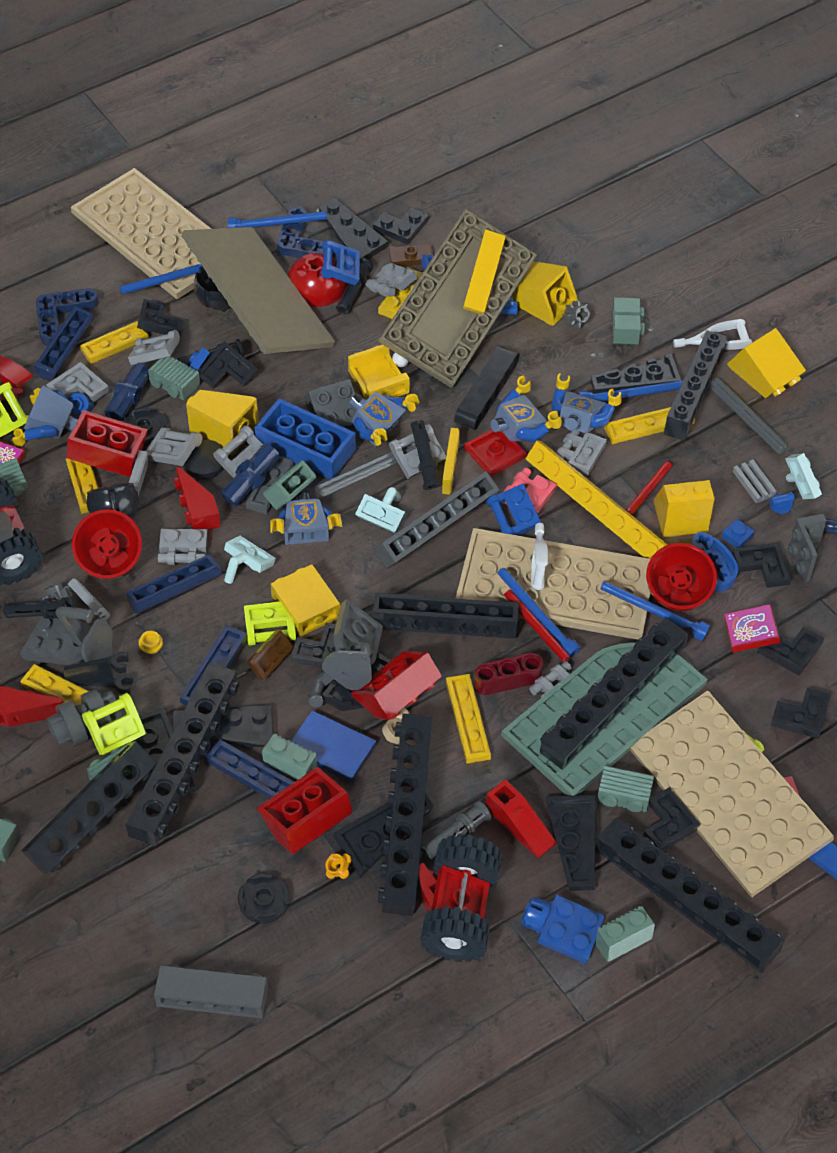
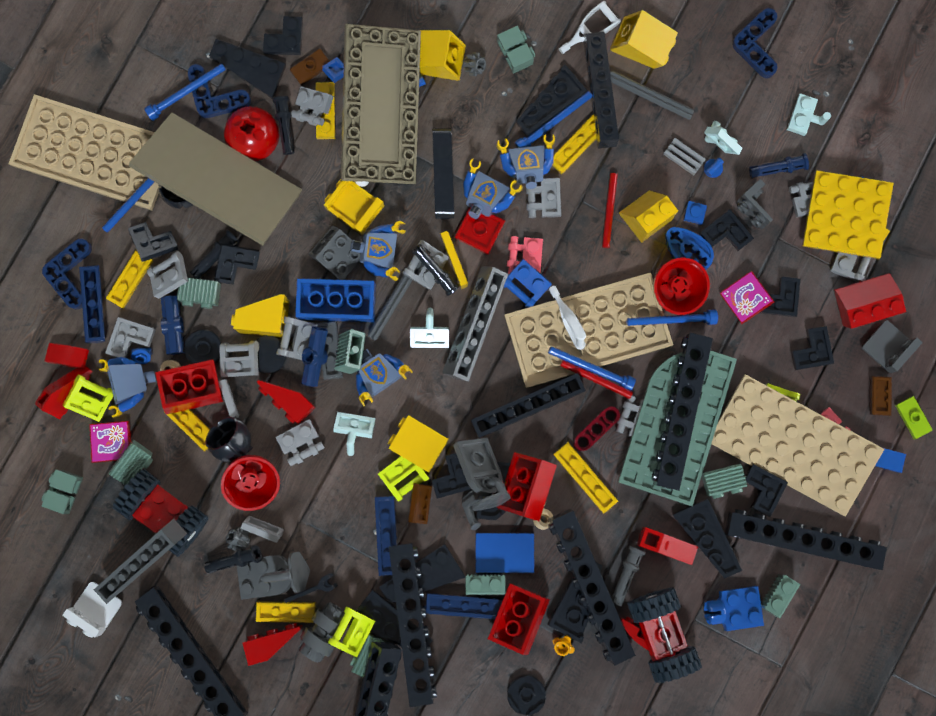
camera: 25 degrees left, 30 degrees up
dark blue brick [126,554,221,614] -> none
yellow plate [139,631,163,654] -> none
blue plate [189,348,210,371] -> none
blue plate [321,240,360,286] -> none
yellow tile [462,229,506,314] -> none
yellow plate [525,441,667,559] -> none

